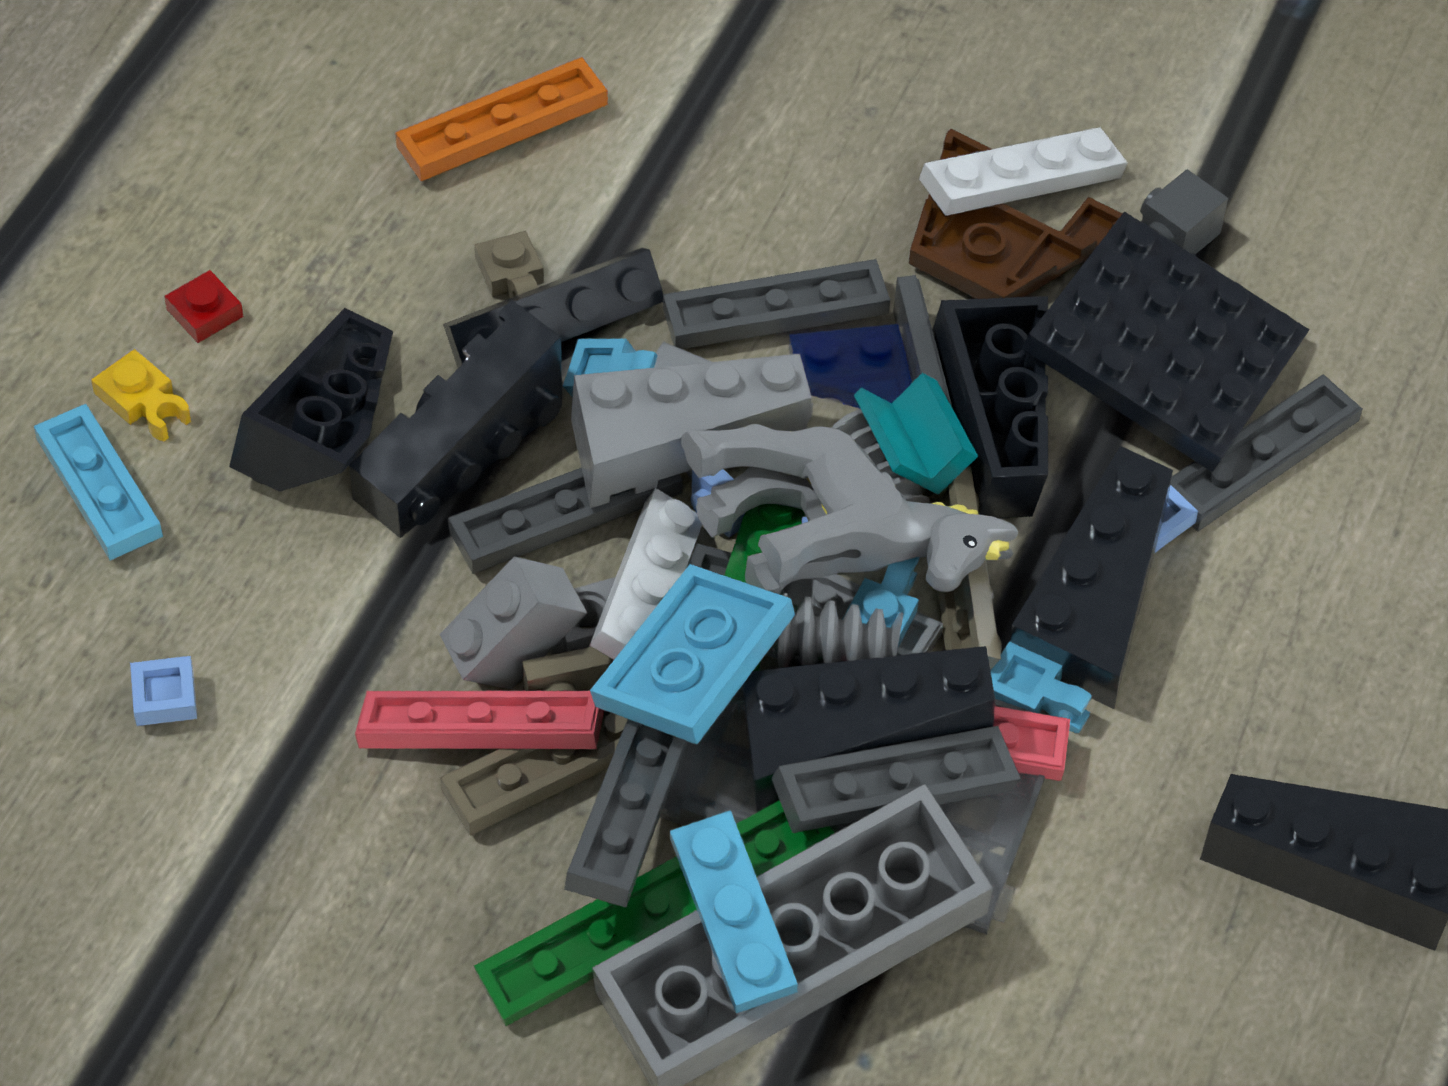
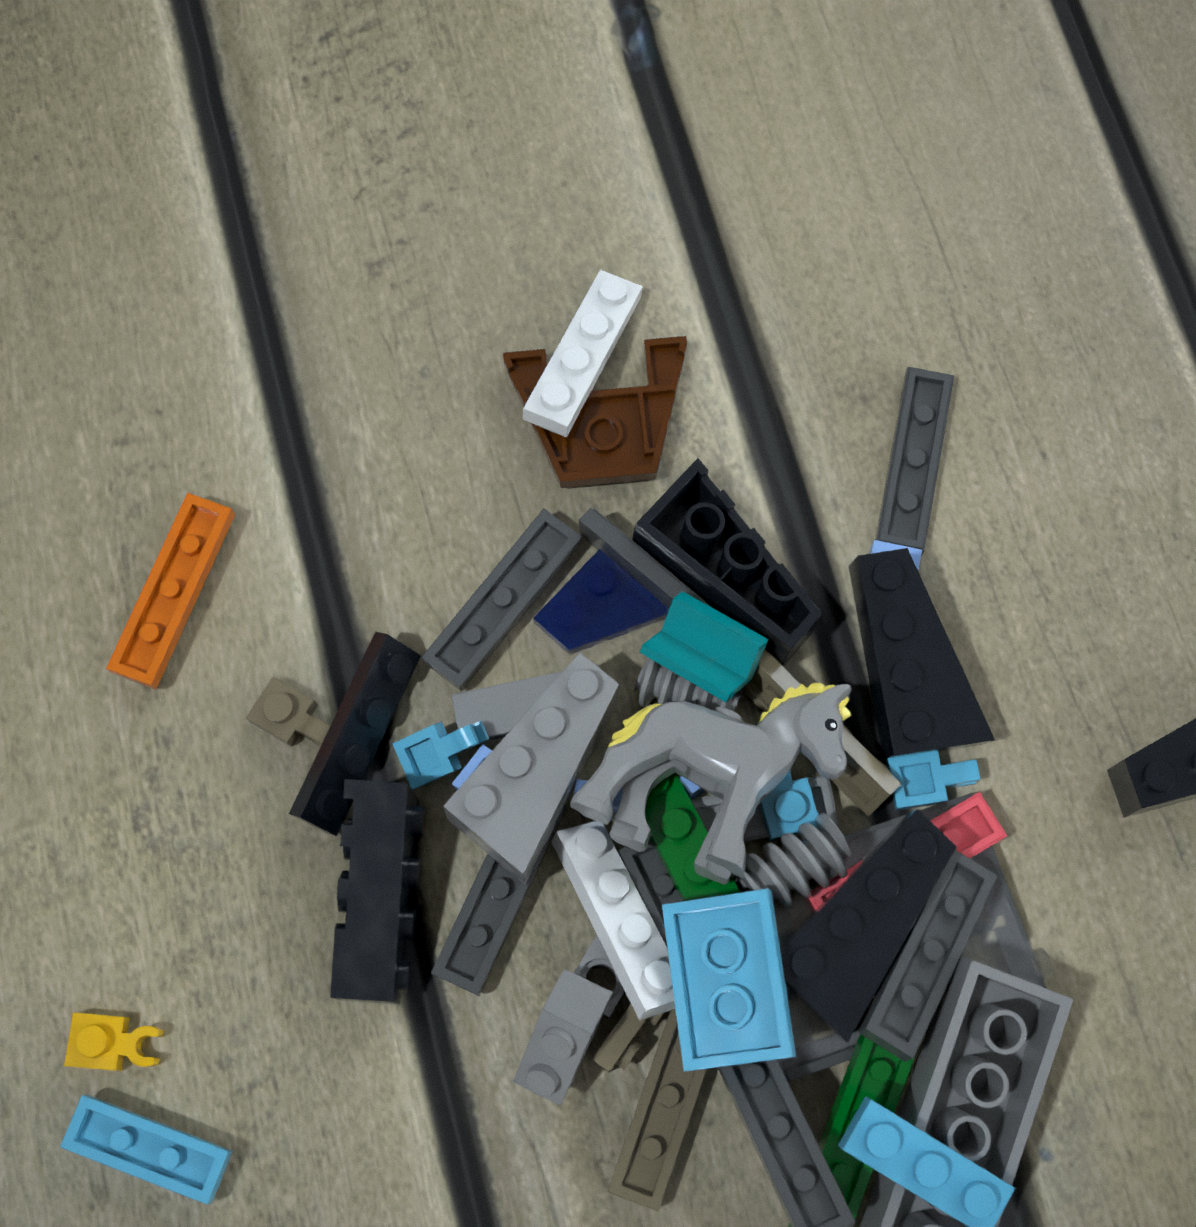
camera: 35 degrees left, 20 degrees up
red plate [164,270,244,343] -> none
black wedge [229,308,393,492] -> none
coral tile [355,691,604,749] -> none
black plate [1022,211,1310,472] -> none
dark grey brick [1140,169,1228,255] -> none

